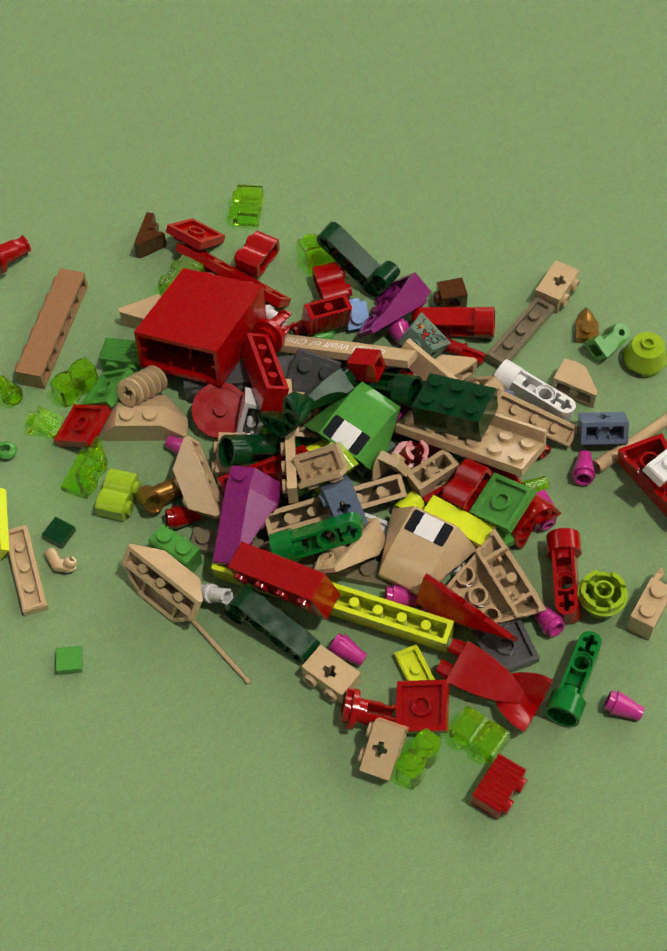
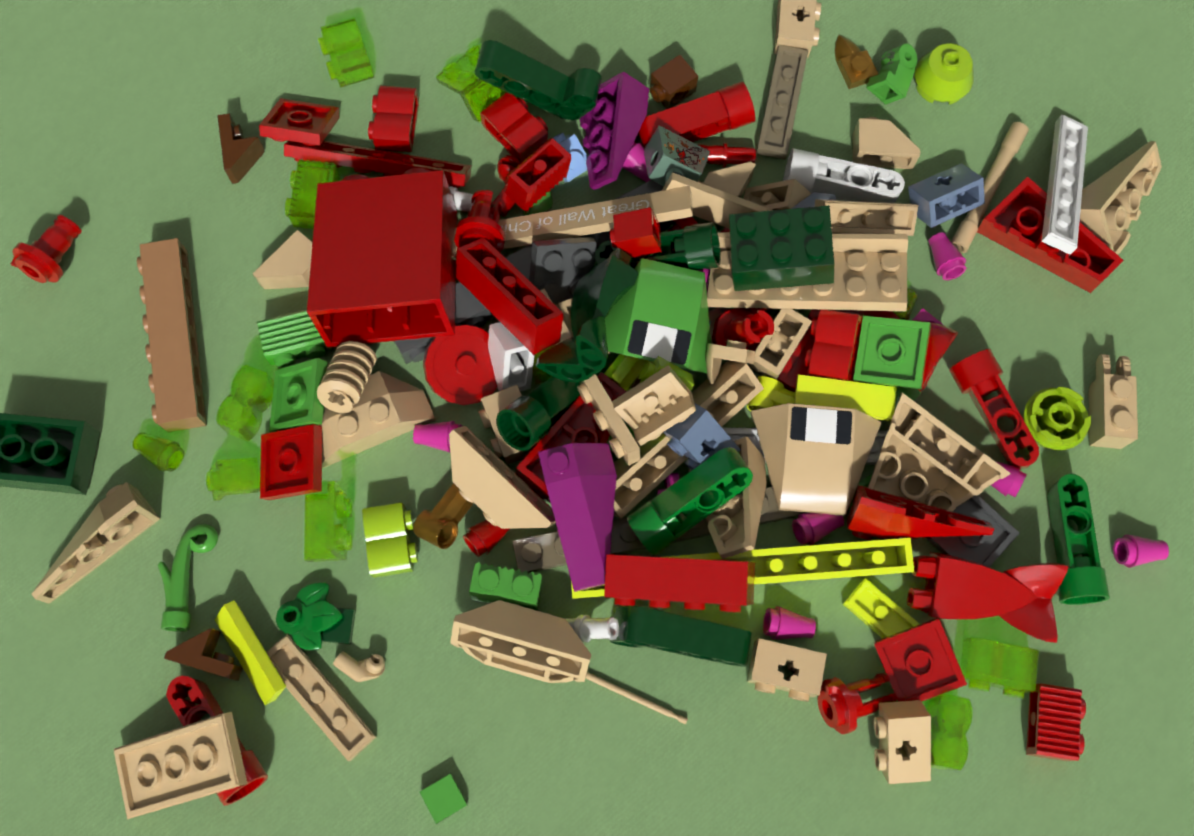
camera: 30 degrees left, 15 degrees up
none -> green plate [276,582,343,650]

